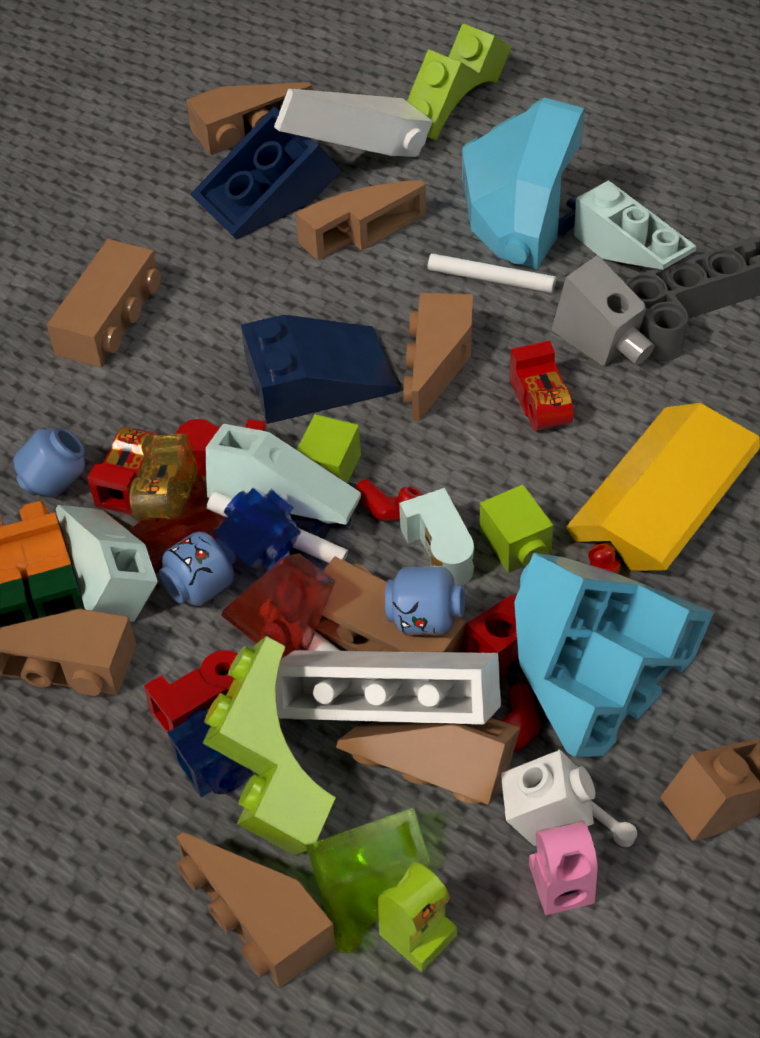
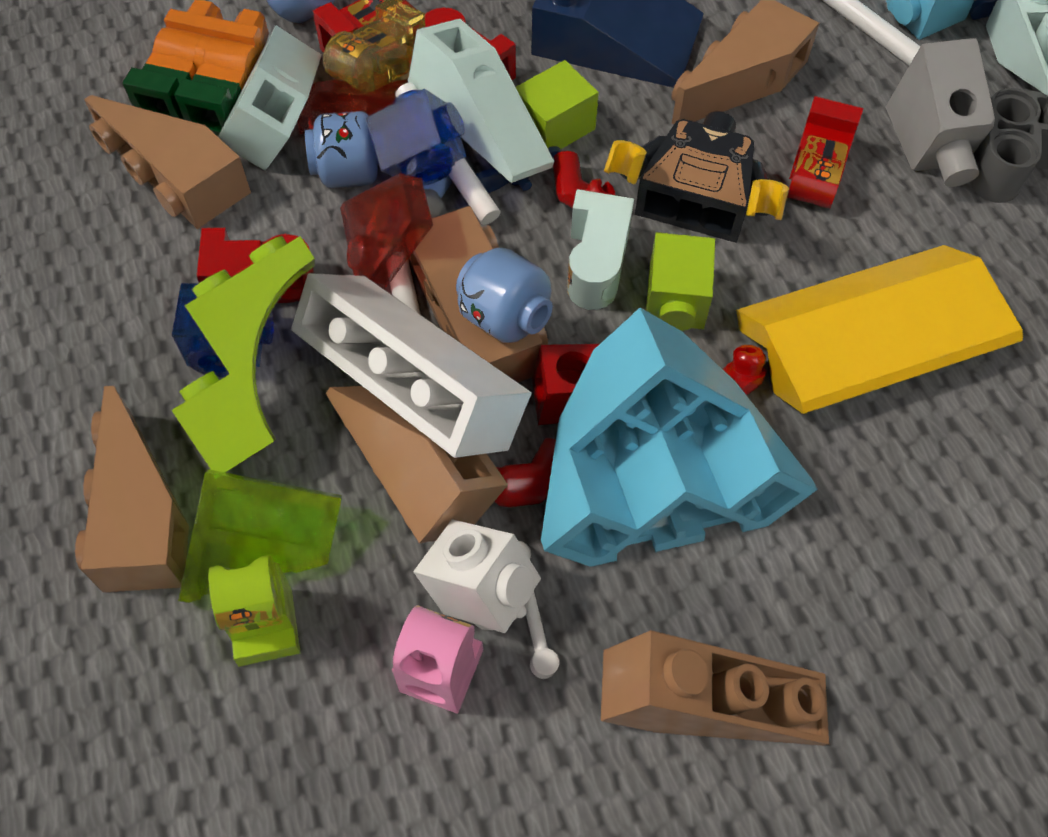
camera: 30 degrees right, 10 degrees up
none -> torso [604,111,789,243]

